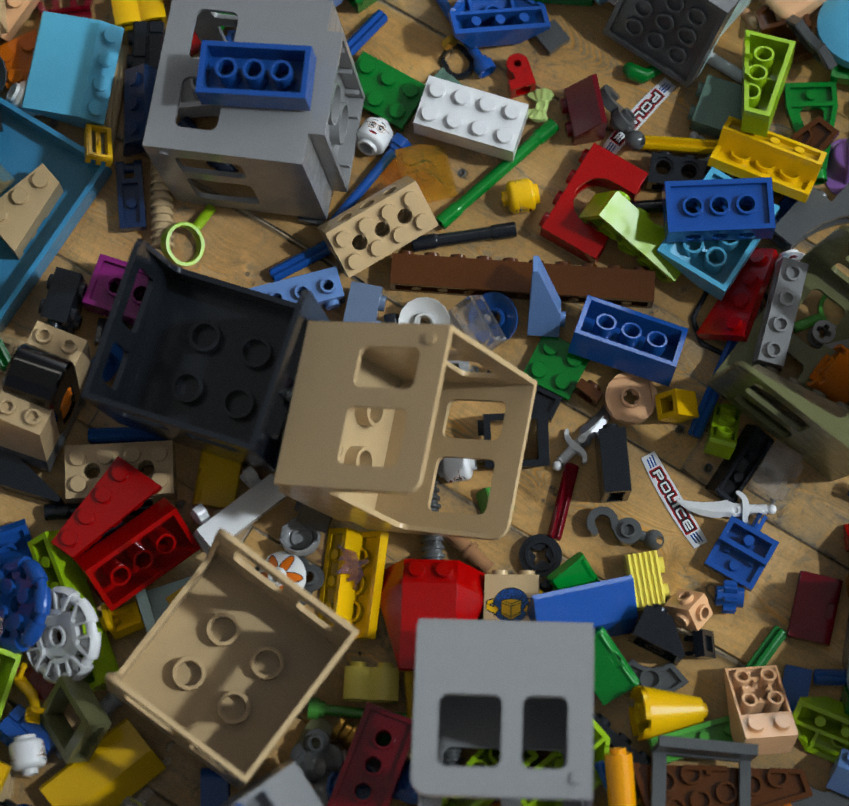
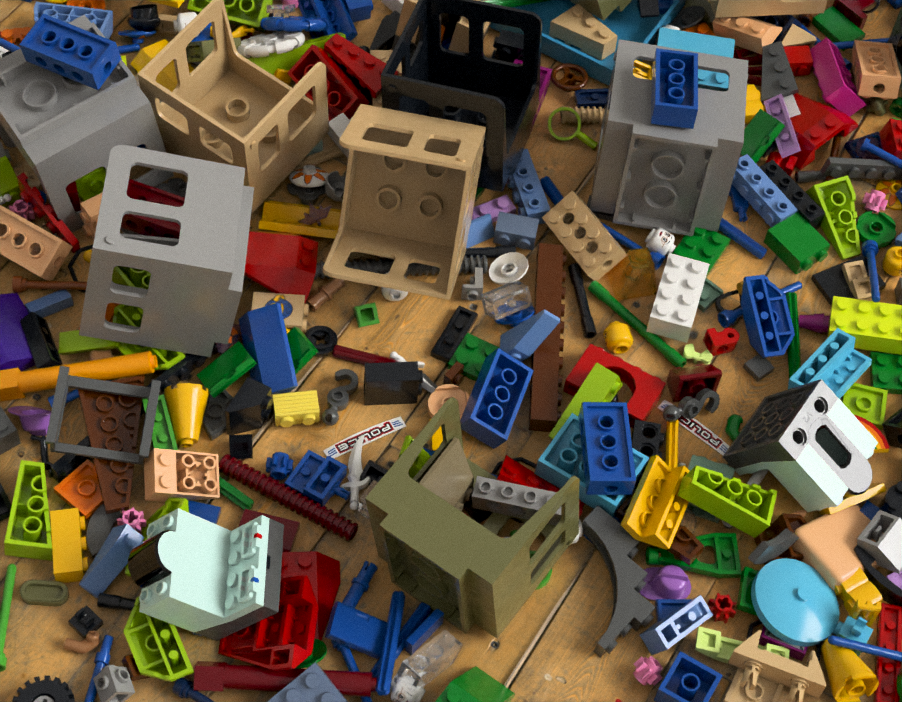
camera: 85 degrees right, 20 degrees down
black window [477,412,550,468] -> none
light nougat brick [664,588,713,631] -> none
none -> bright pink gear [117,507,147,535]
none -> dark red piece [219,454,358,542]
none -> reddish brown piece [551,63,589,92]

